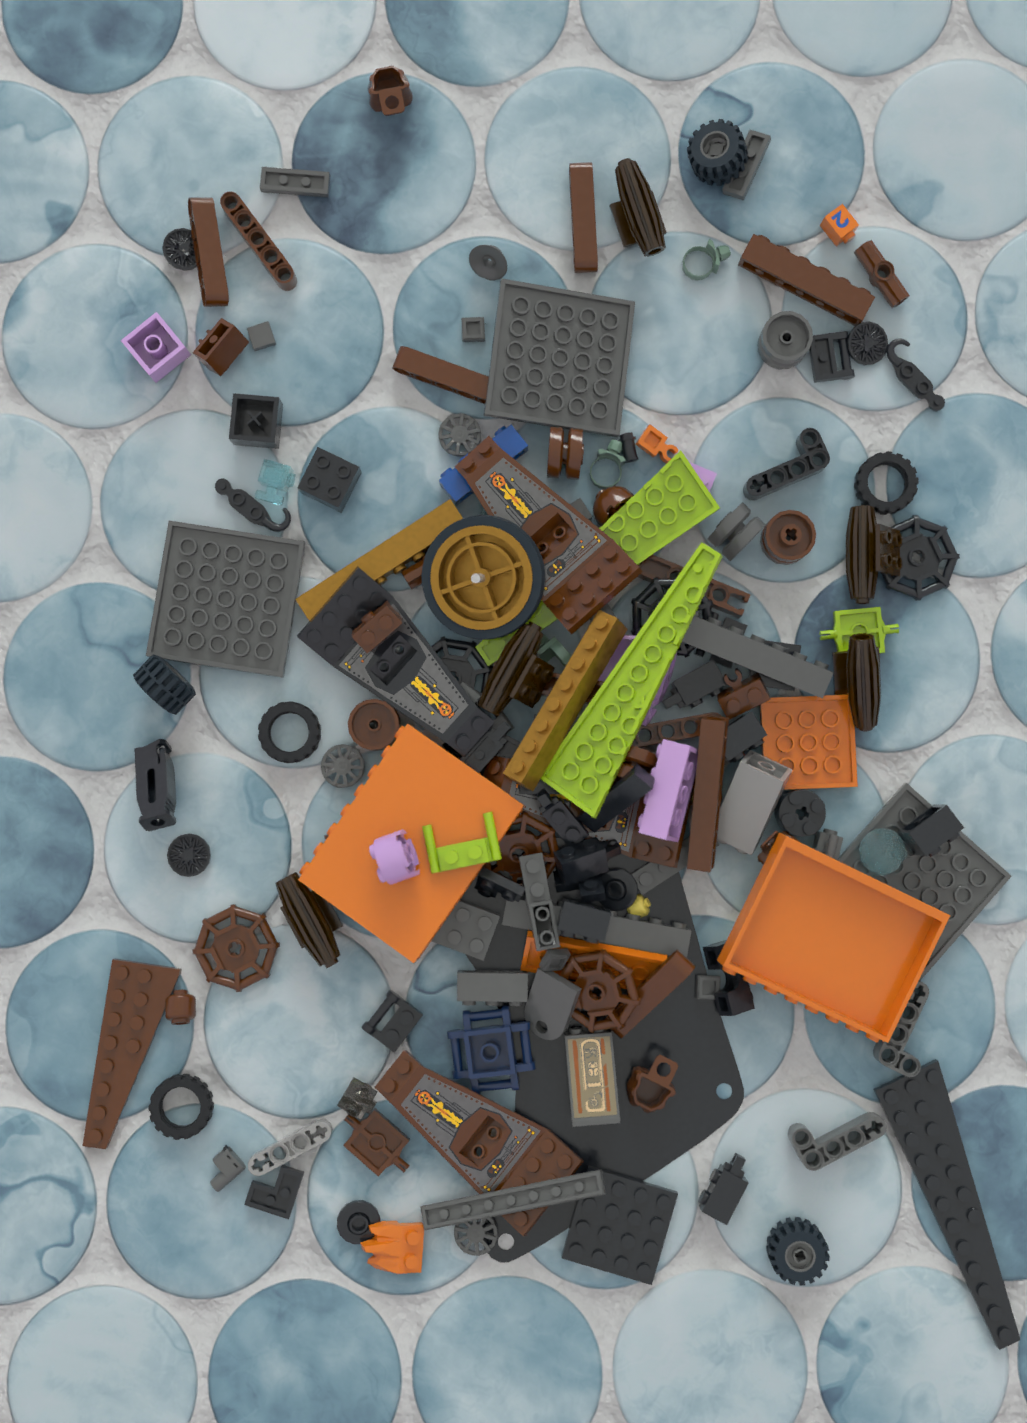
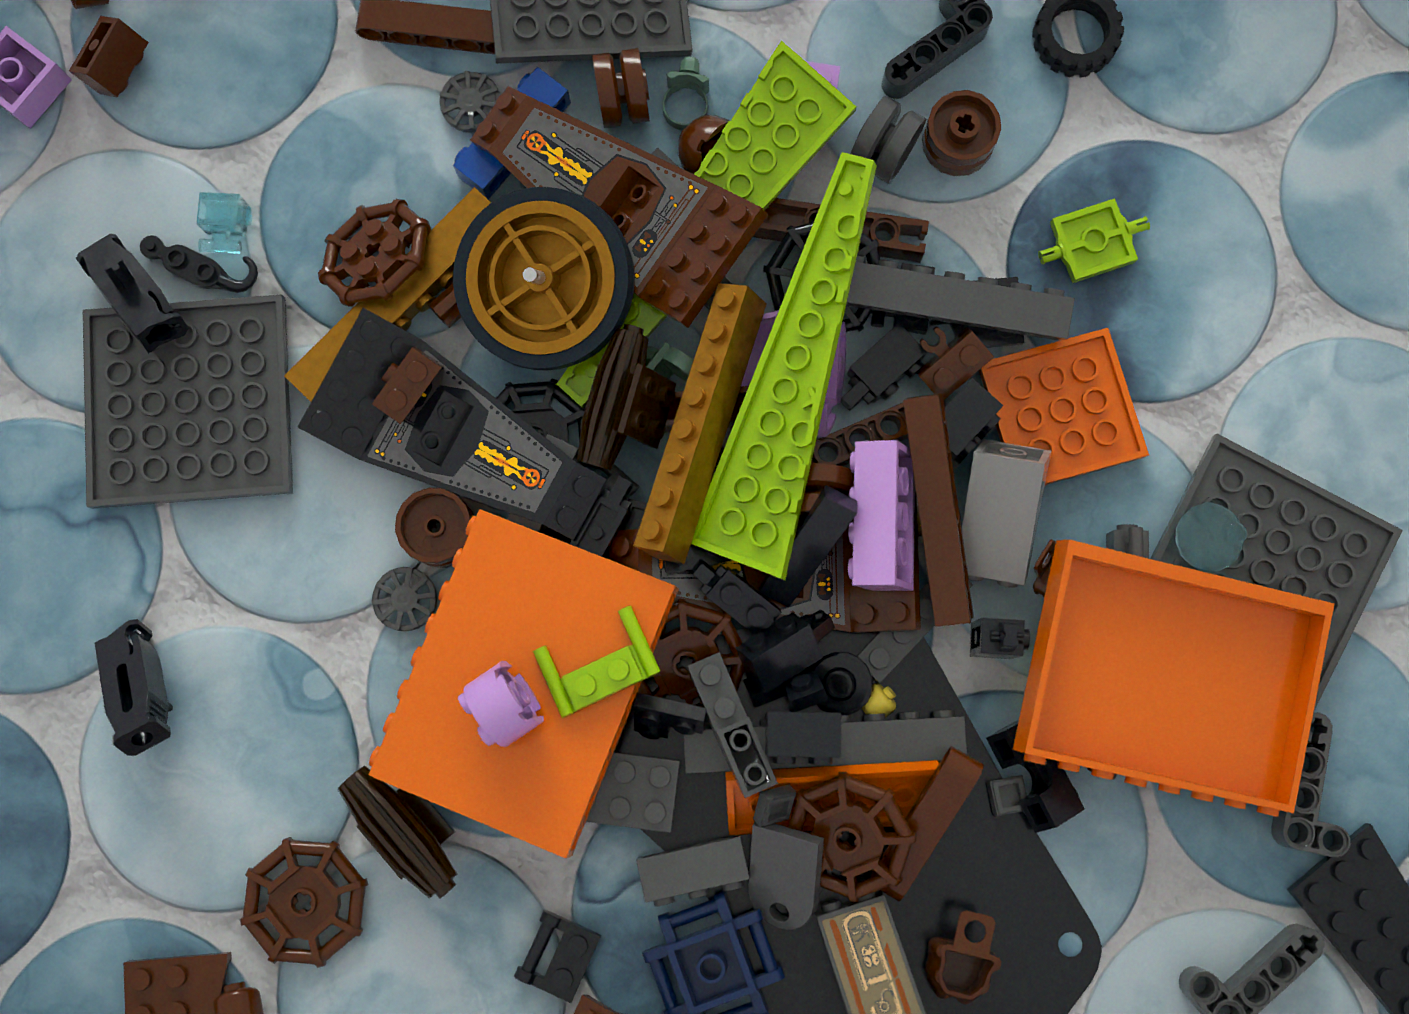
camera: 10 degrees left, 5 degrees down
black wheel [133,654,196,715] -> none
black wheel [167,833,211,877] -> none
black brick [229,393,283,449] -> none
dark grey tile [247,321,276,351] -> none
black tyre [258,701,321,763] -> none
black brick [297,447,362,513] -> none
black pin [618,432,639,463] -> none
orange plate [635,424,679,463] -> none
black brick [774,790,826,837] -> none
dark brown plate [832,633,881,732] -> none
dark brown plate [846,505,902,604] -> none
black plate [881,515,960,601] -> none
black brick [897,804,964,857] -> none
none -> black piece [76,234,189,354]
none -> reddish brown plate [318,199,431,307]
none -> black hinge [970,618,1030,659]

